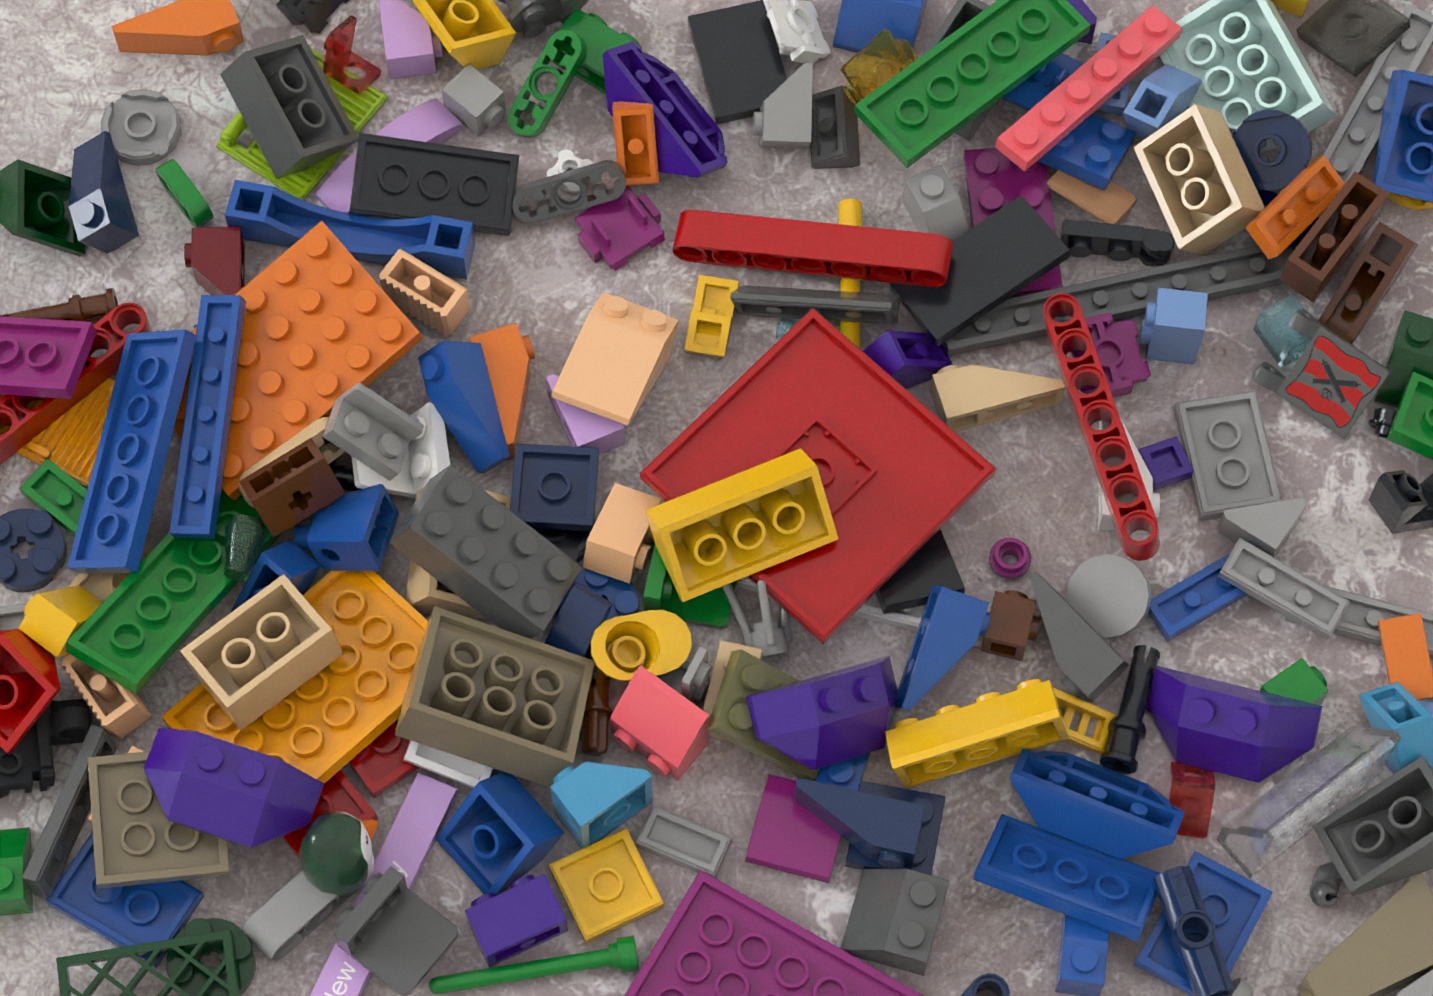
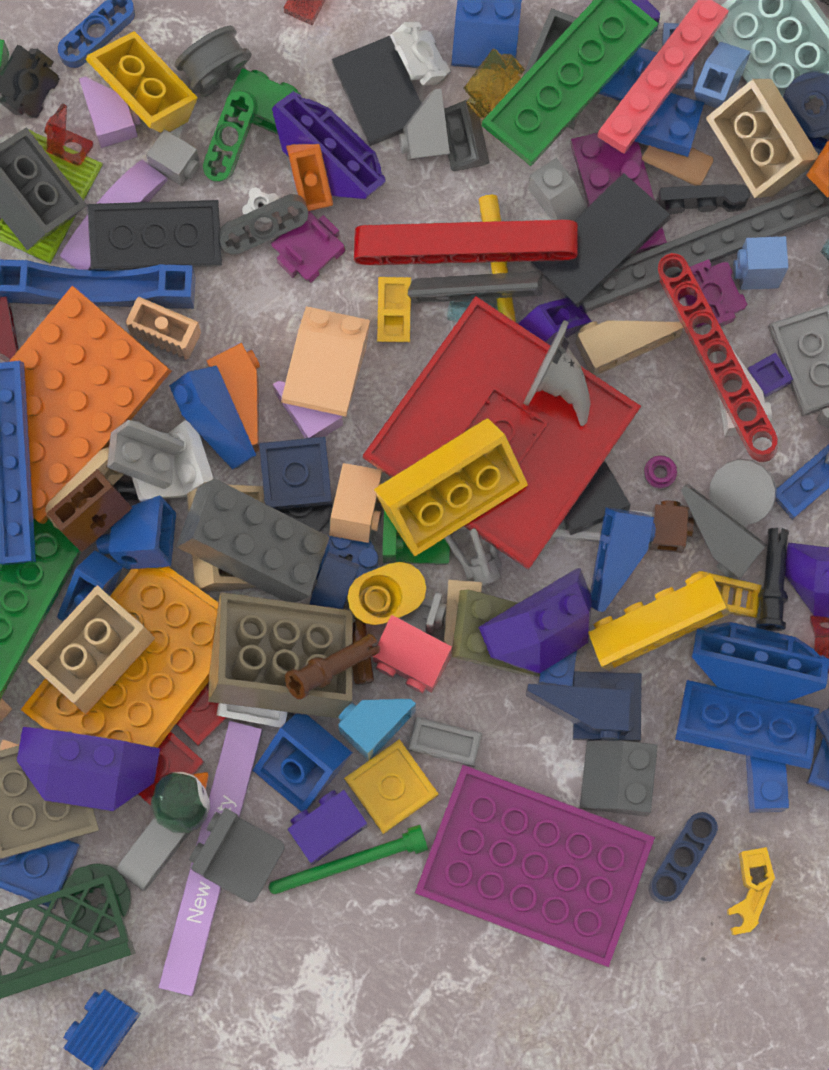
camera: 10 degrees left, 10 degrees up
clear green cone [224,515,267,581] -> none
magenta slope [745,774,841,883] -> none
none -> reddish brown pin [285,634,380,700]
none -> light grey piece [523,320,591,426]

